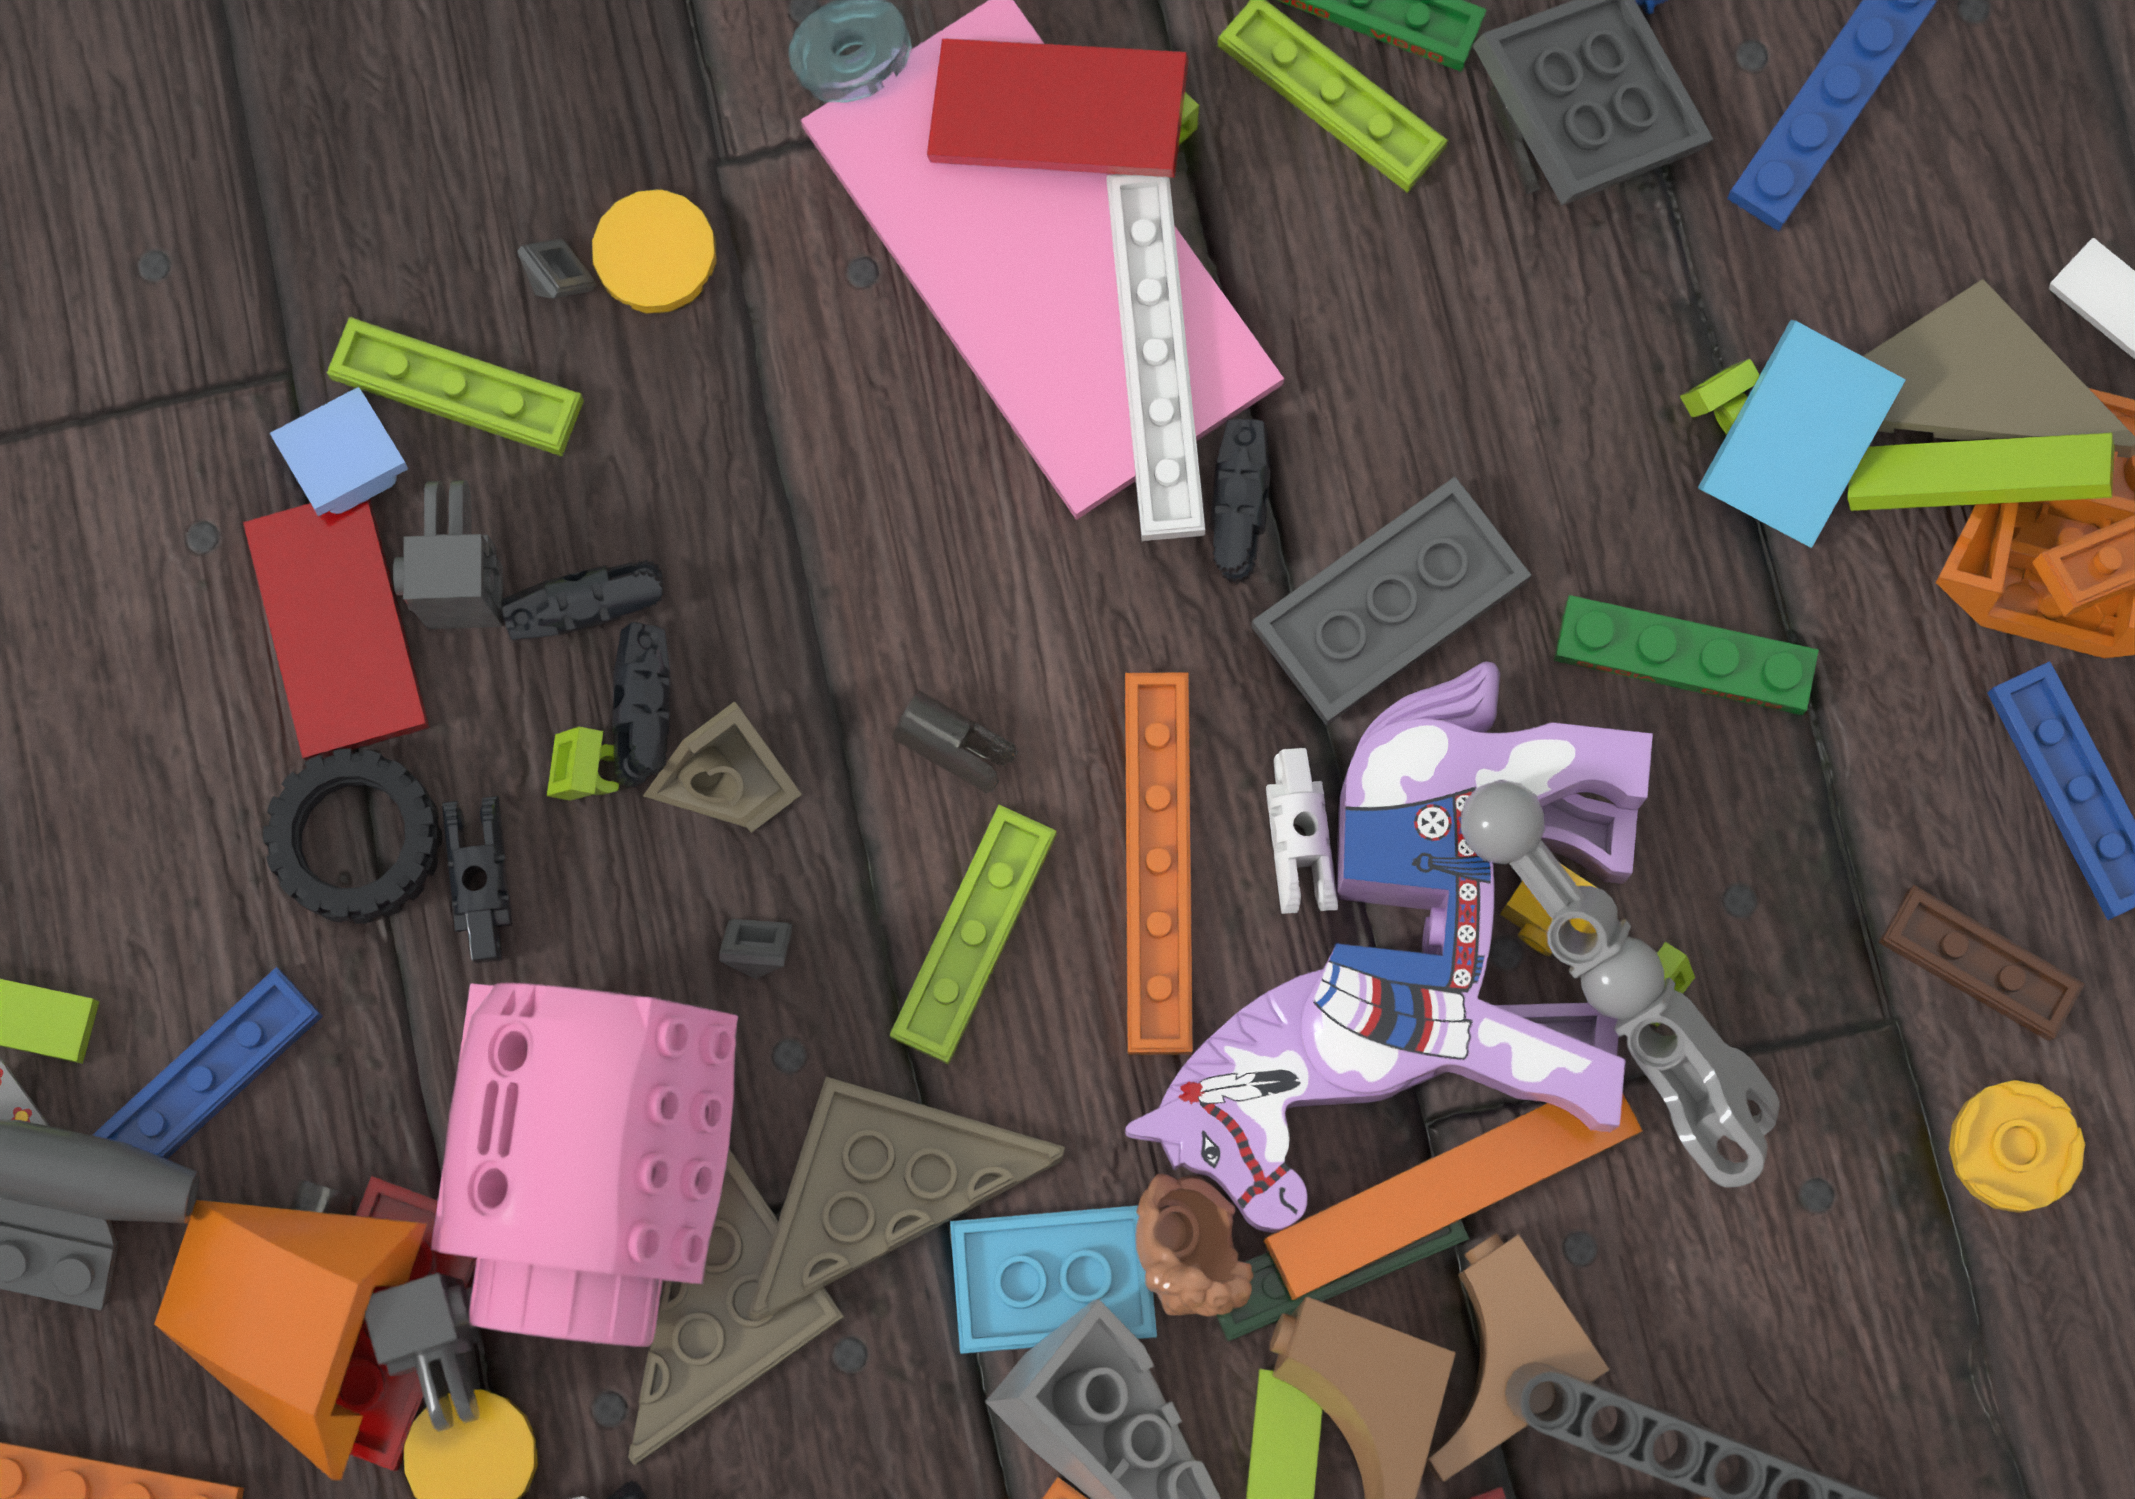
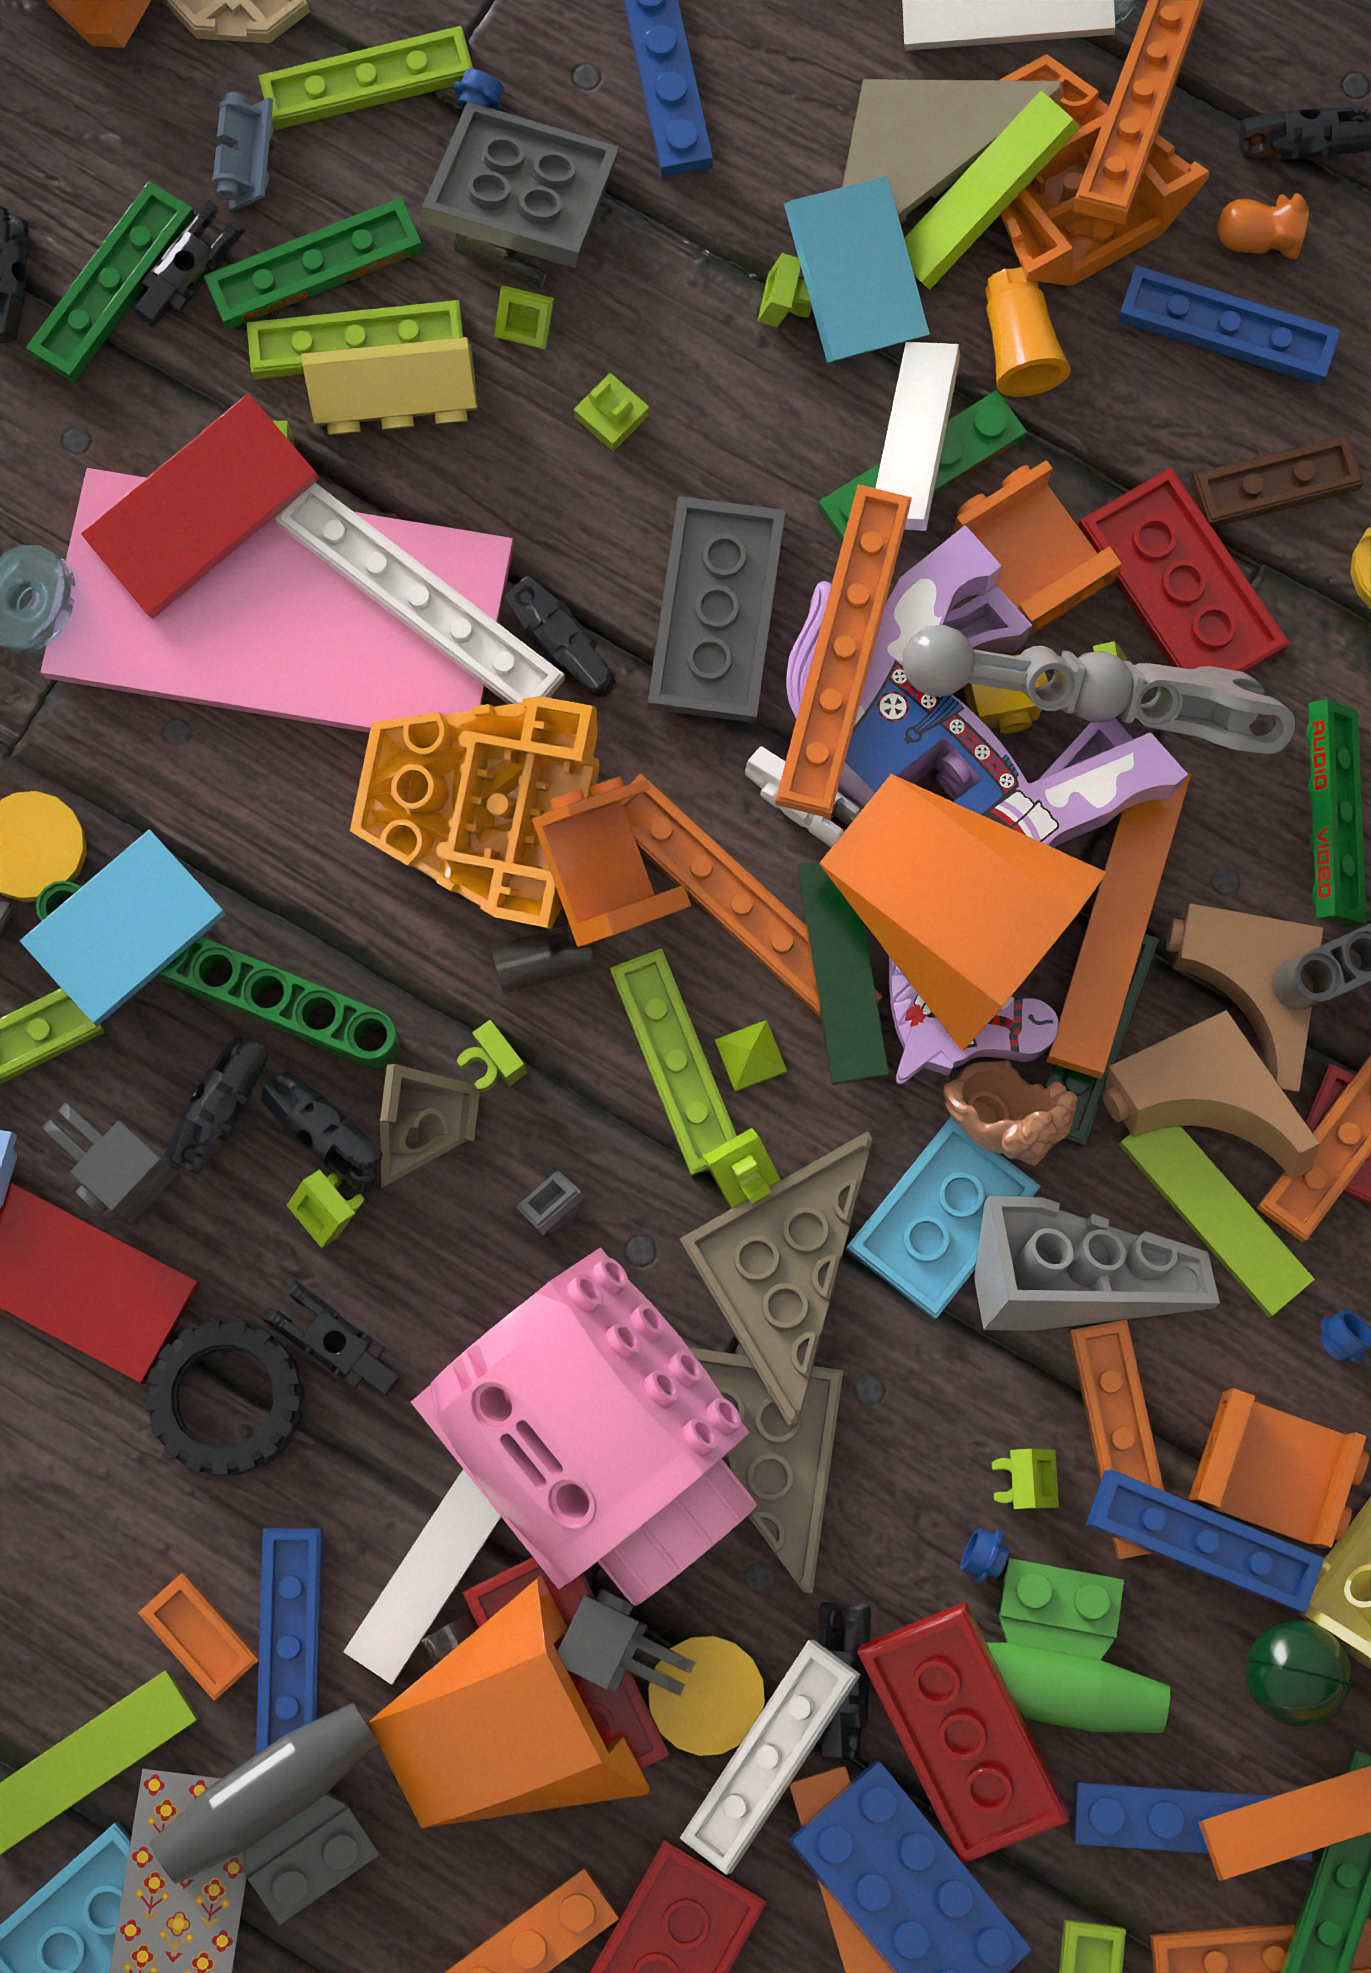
camera: 50 degrees left, 0 degrees up
none -> medium azure tile [20,829,226,1027]
none -> green beam [36,881,401,1069]
none -> orange tile [138,1573,259,1701]
none -> light yellow slope [301,337,478,435]
none -> white tile [343,1469,502,1685]
none -> light orange wedge [350,696,599,929]
none -> lime tile [457,1020,527,1093]
none -> lime slope [494,285,554,350]
none -> orange panel [532,776,691,947]
none -> lime tile [573,373,650,452]
none -> lime tile [703,1128,781,1208]
none -> lime slope [715,1020,787,1092]
none -> orange tile [775,484,912,818]
none -> dark green tile [797,861,889,1085]
none -> orange wedge [819,774,1107,1052]
none -> white tile [876,342,960,531]
none -> orange panel [952,460,1122,637]
none -> light orange plant [985,267,1071,397]
none -> red tile [1078,467,1290,673]
none -> green plate [1306,699,1367,927]

